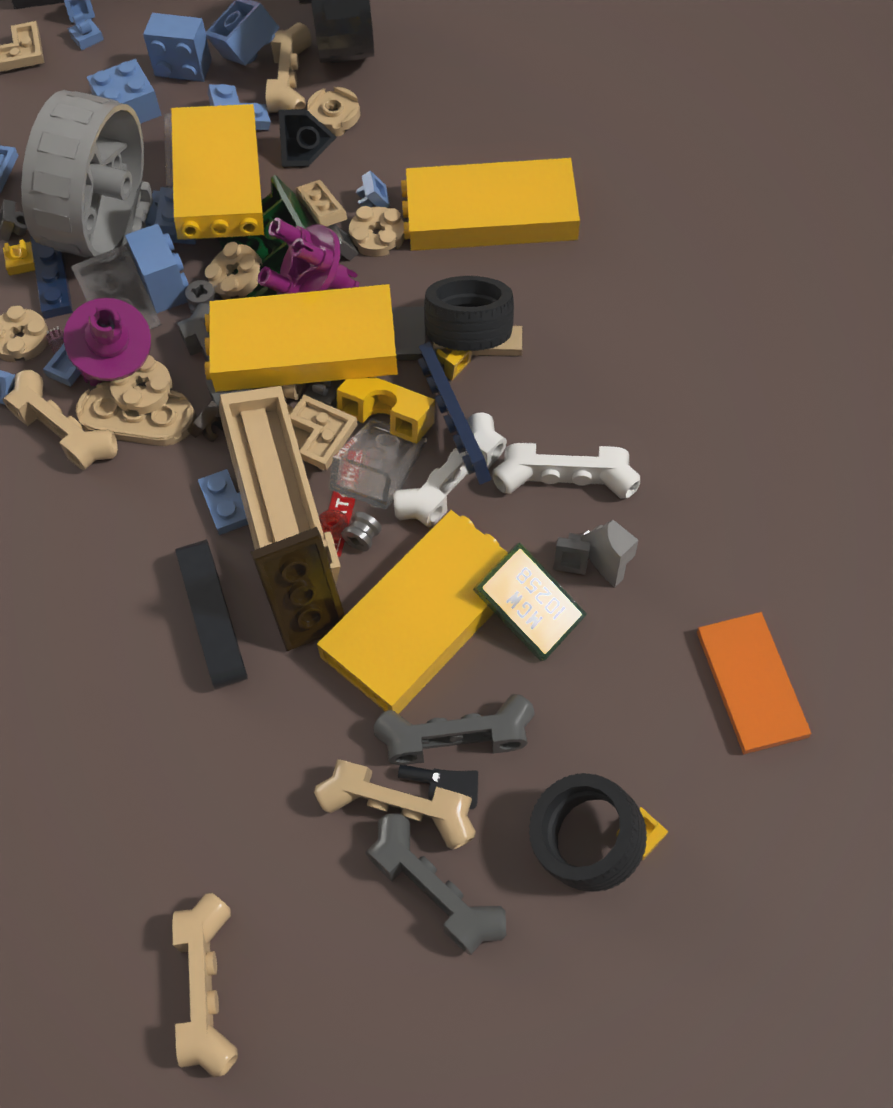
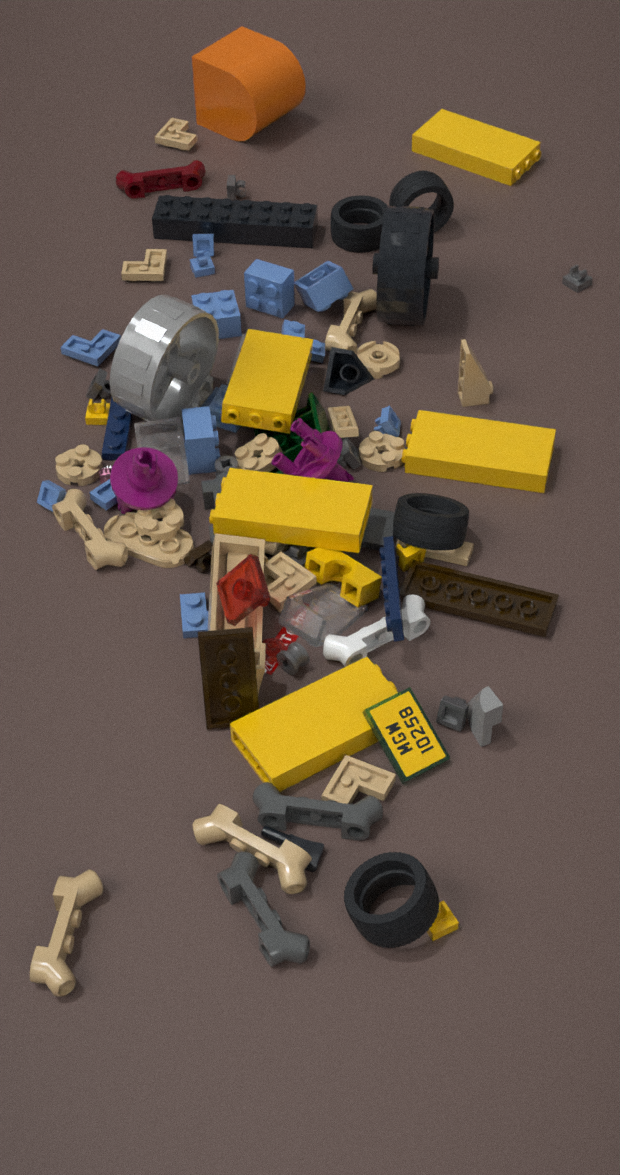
camera: 15 degrees right, 15 degrees down
black beam [175,539,248,689] -> none
white plate [492,443,640,499] -> none
orange tile [697,612,812,755] -> none
none -> clear red tile [216,554,271,626]
none -> tan plate [321,755,396,804]
none -> dark brown plate [400,560,559,637]
none -> tan slope [458,339,493,407]

